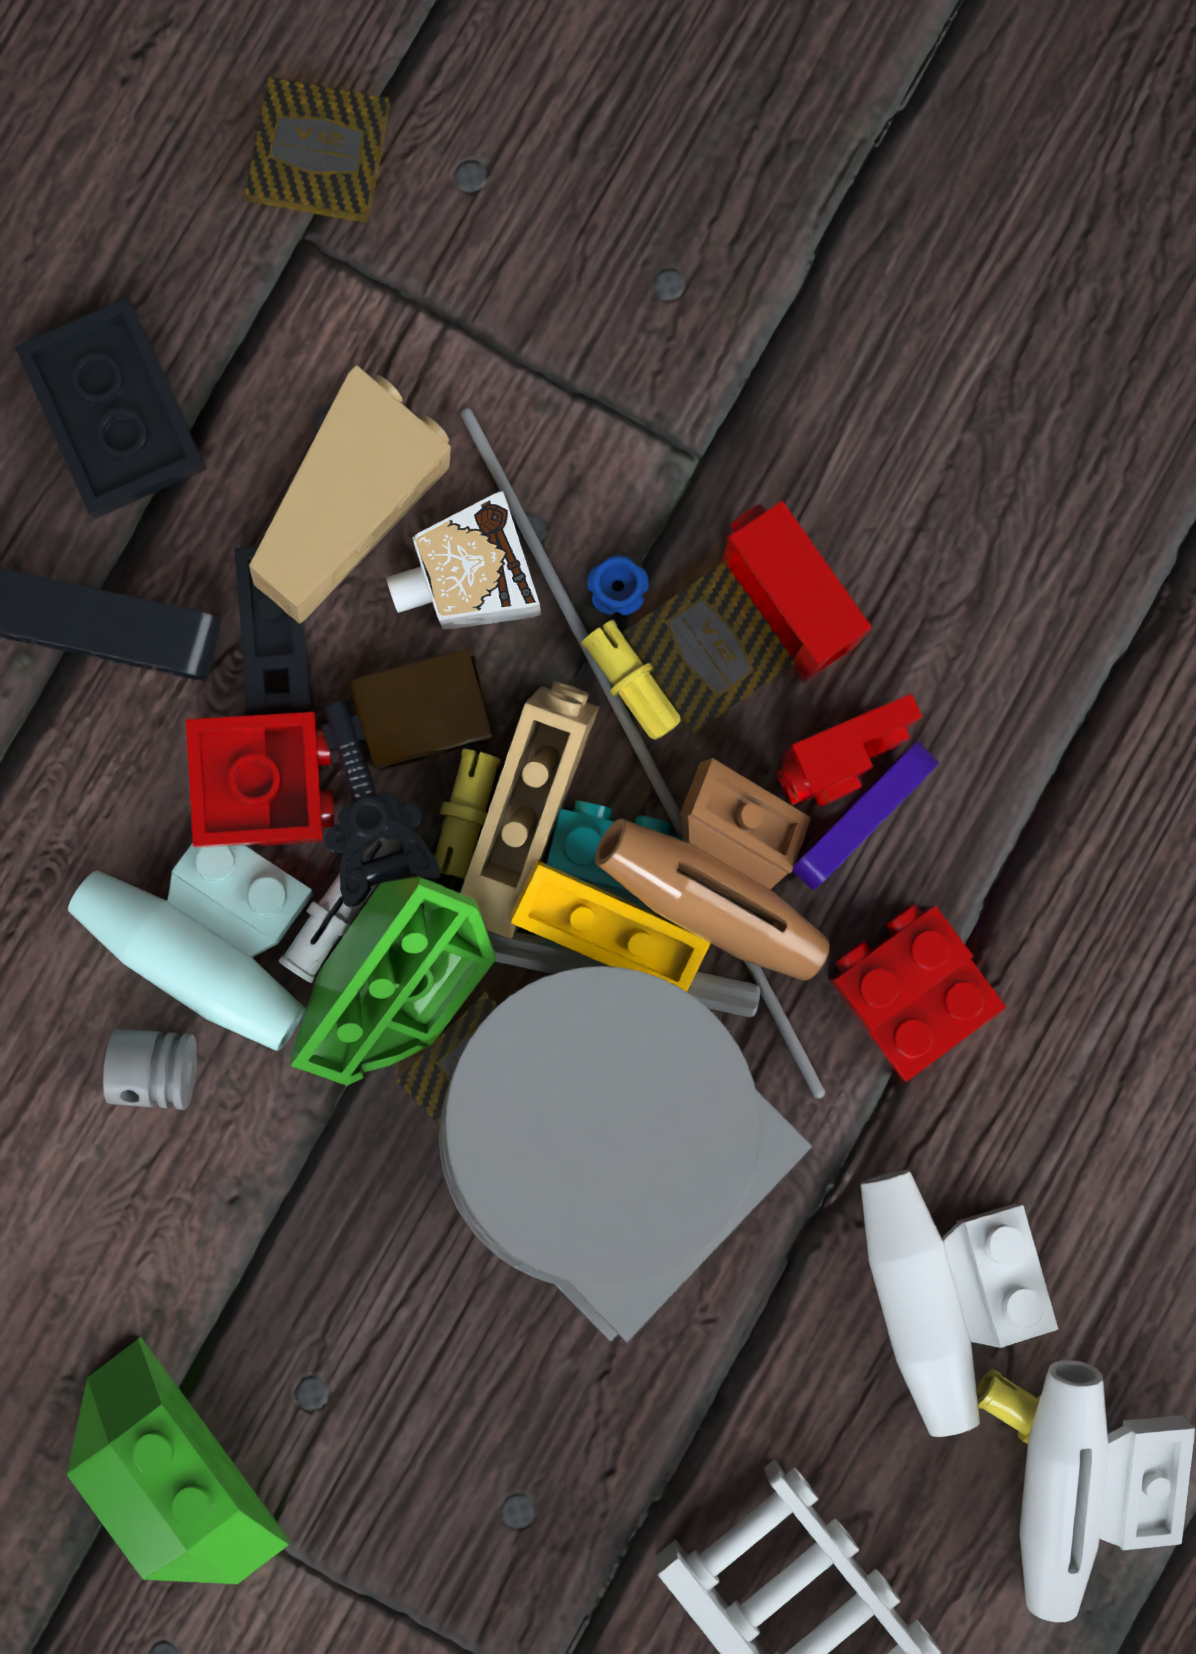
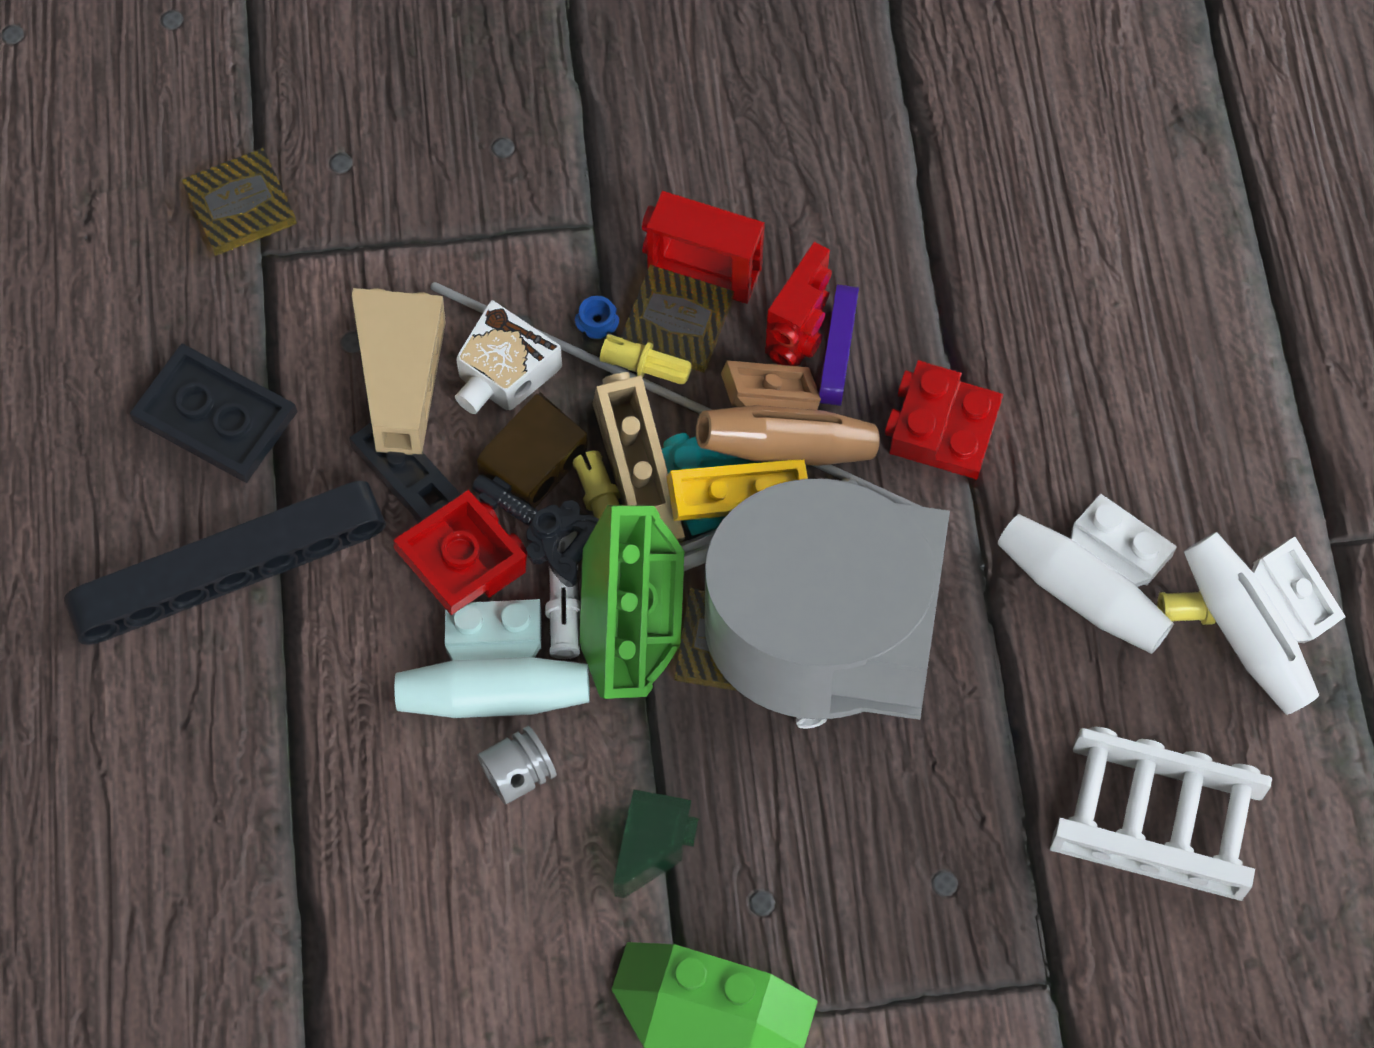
camera: 35 degrees left, 20 degrees down
none -> clear green slope [613,789,699,898]

